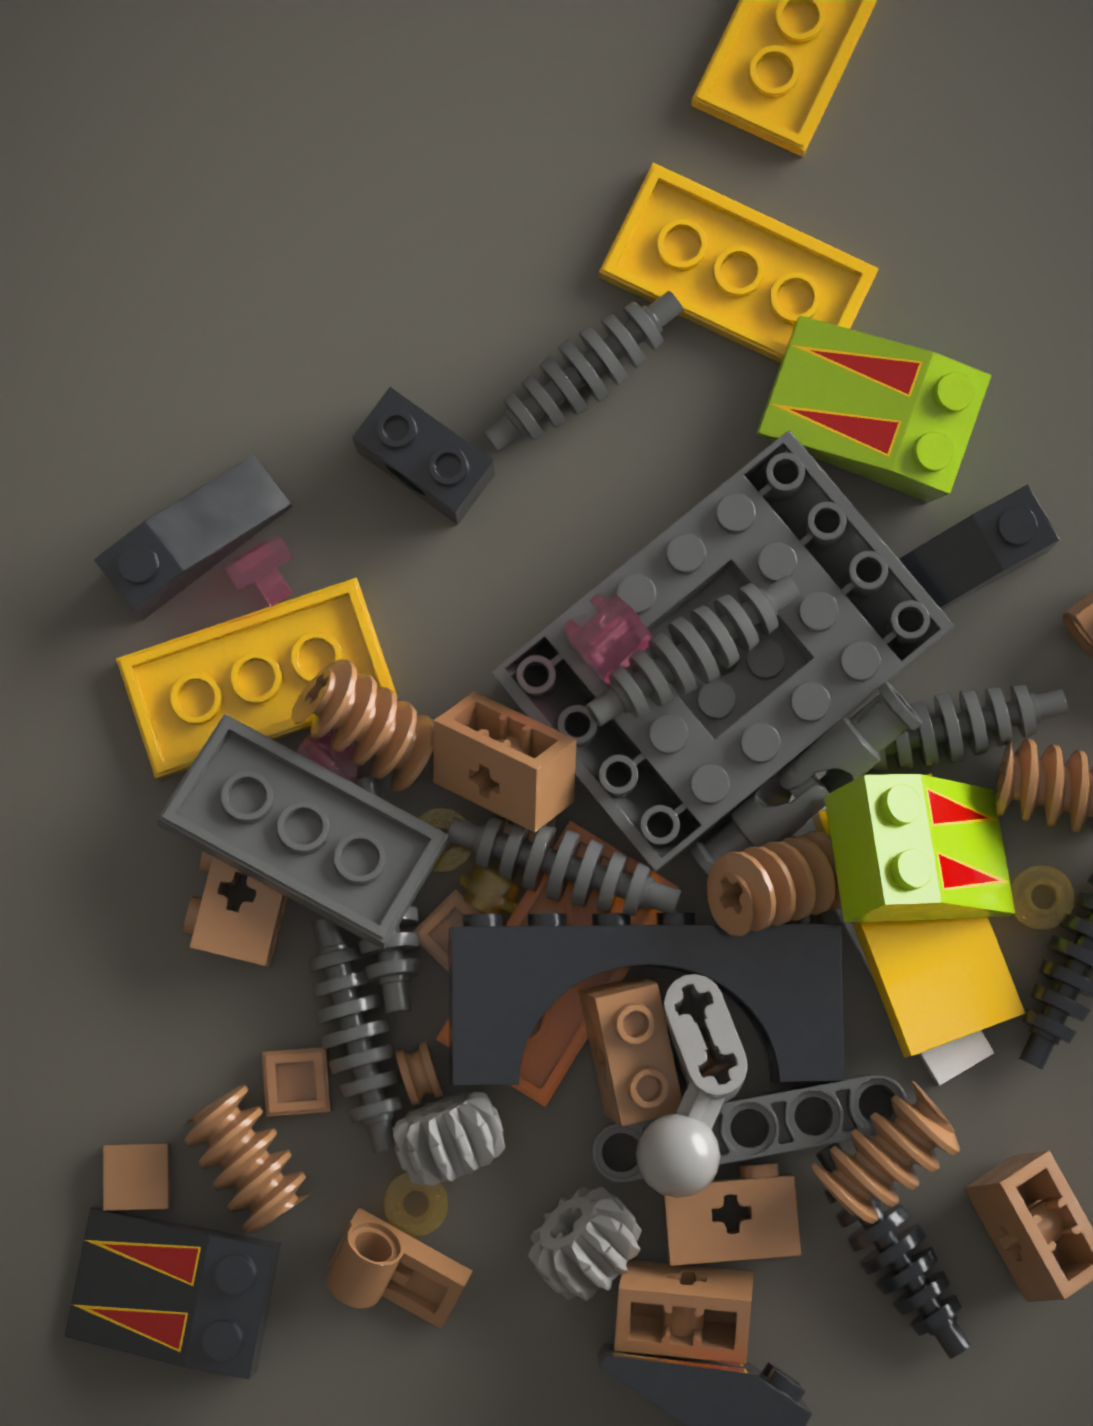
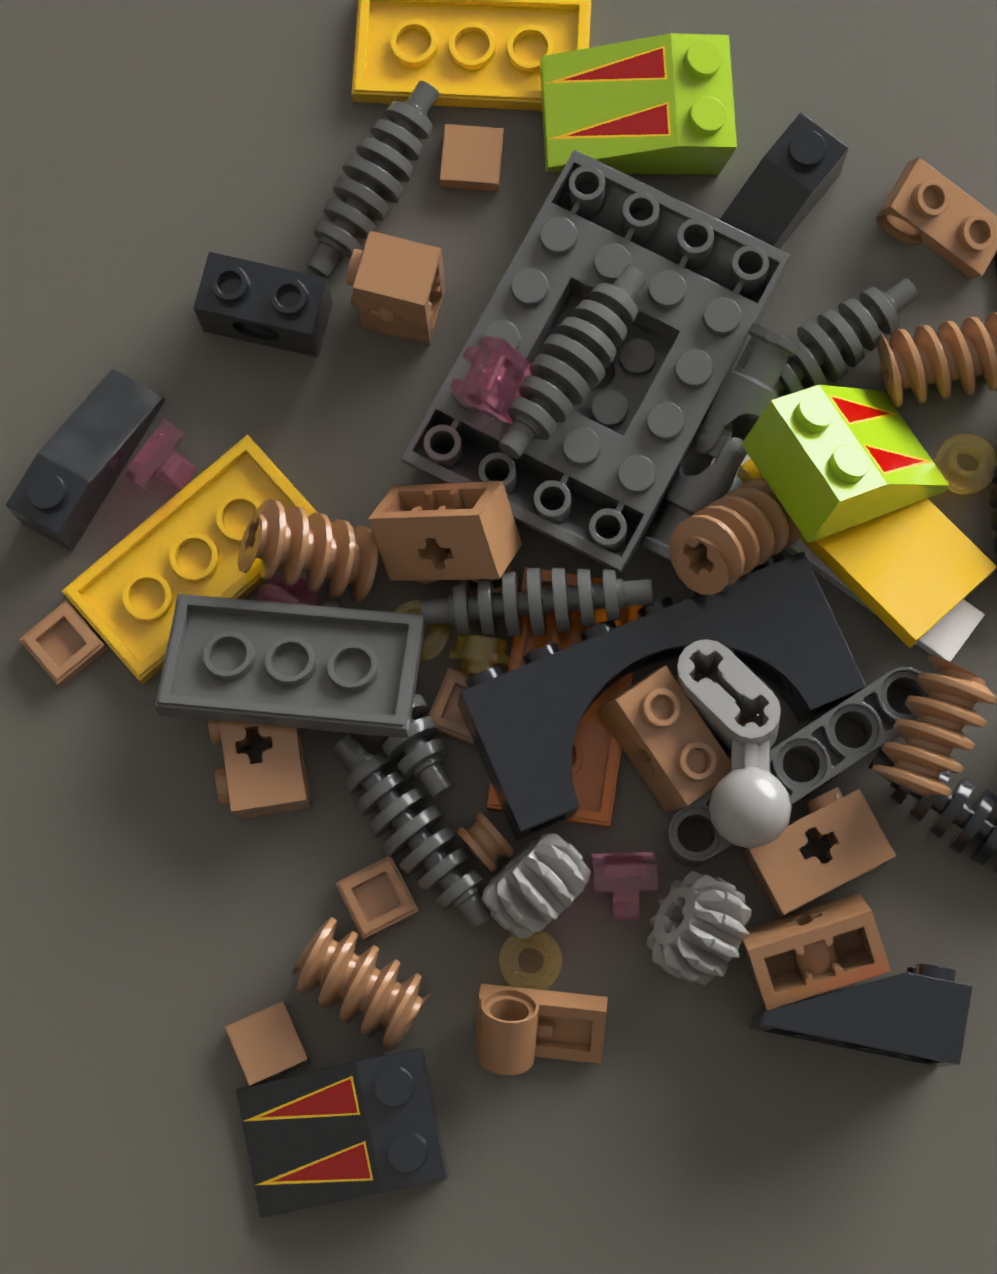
camera: 20 degrees left, 5 degrees down
none -> medium nougat tile [19,600,108,688]
none -> medium nougat brick [346,230,446,345]
none -> medium nougat tile [440,124,504,192]
none -> clear pink tile [591,852,658,920]

